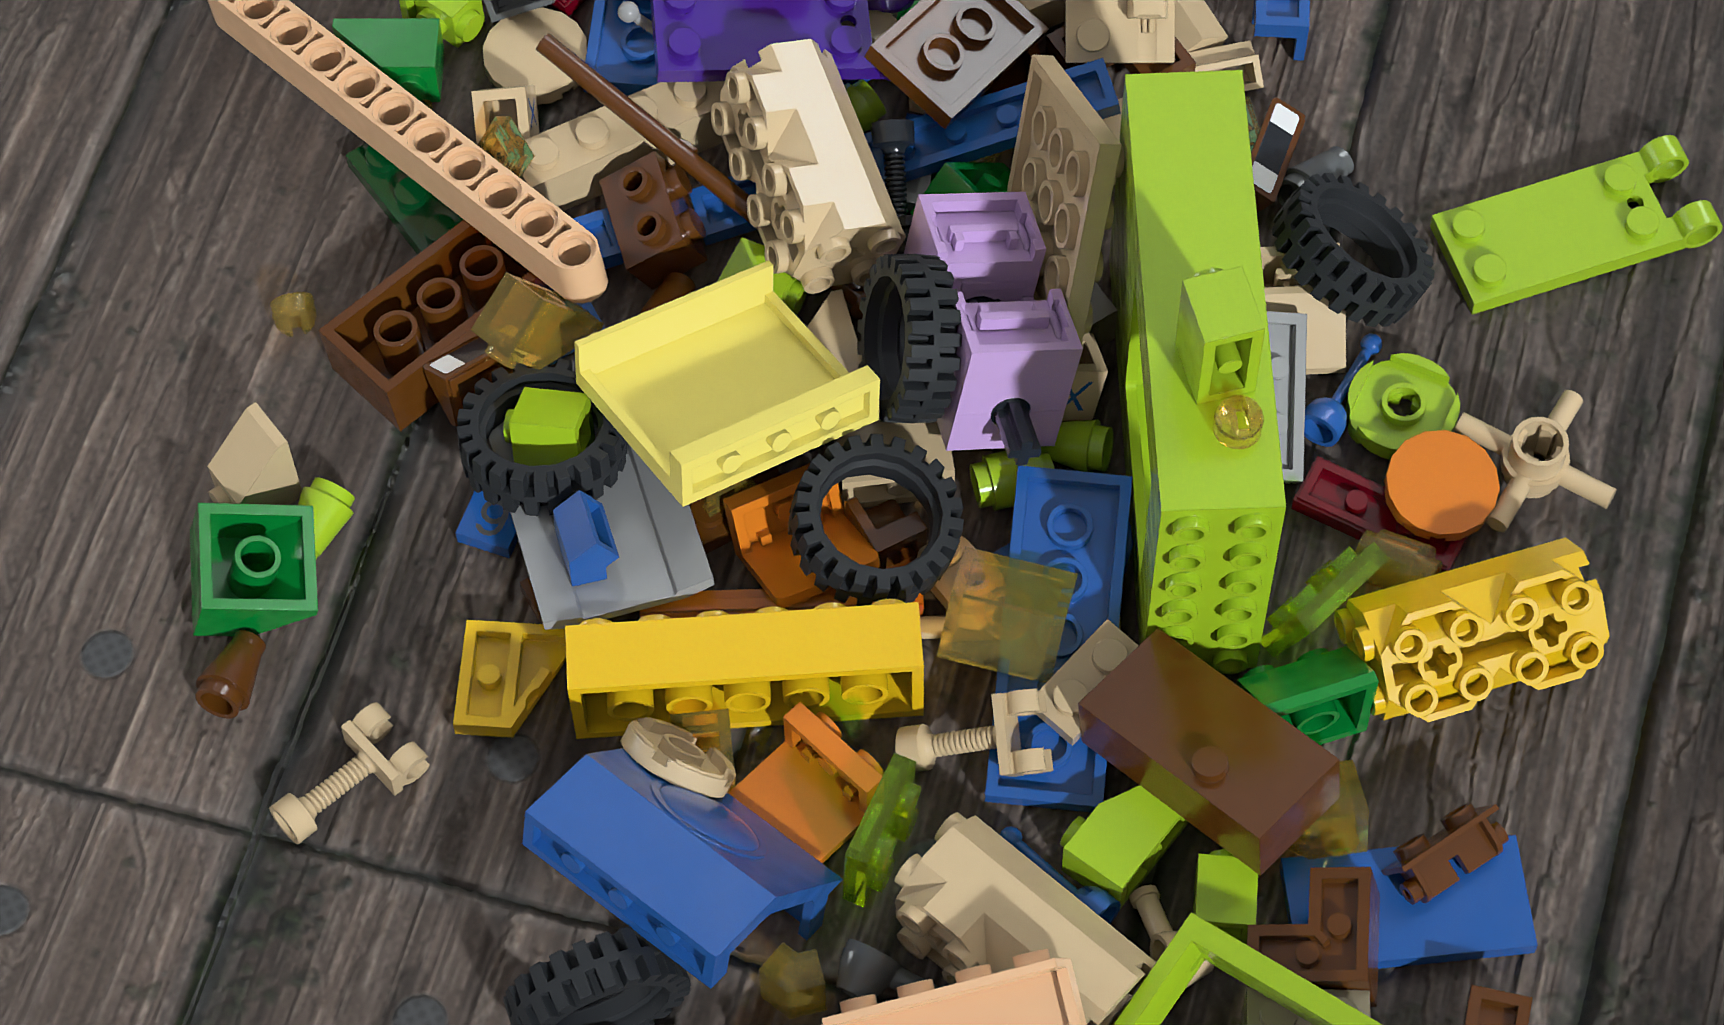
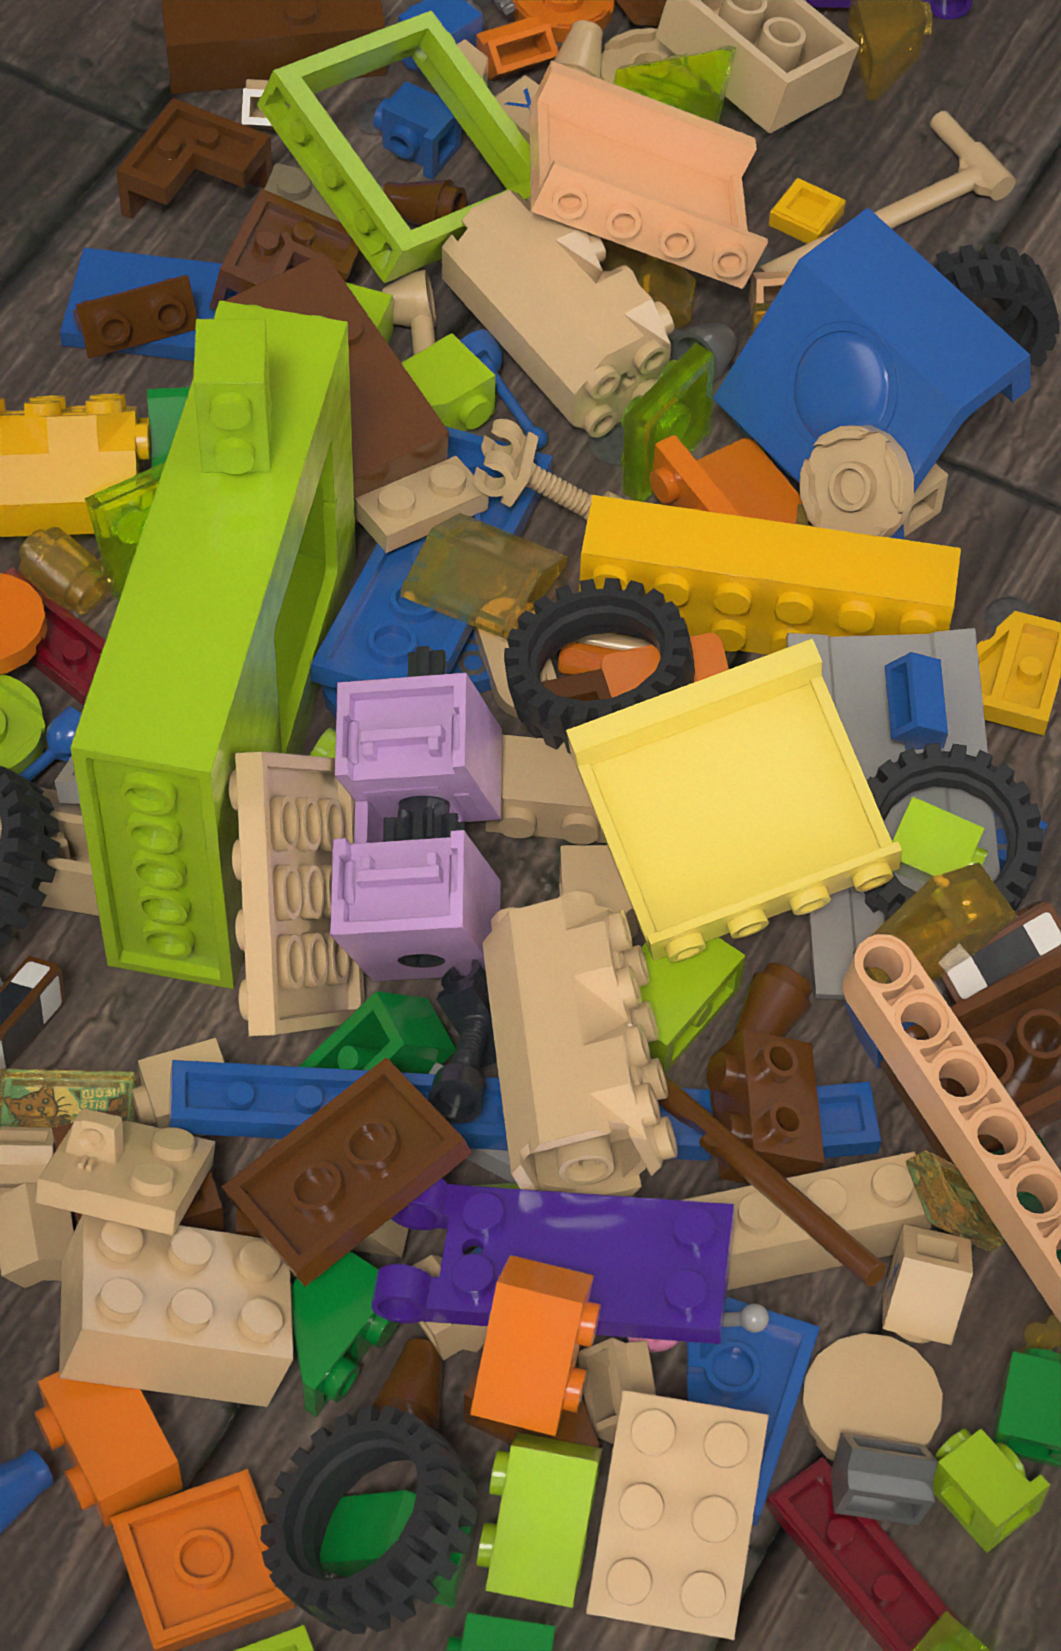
camera: 170 degrees left, 5 degrees down
black tyre [857,254,962,423] -> none

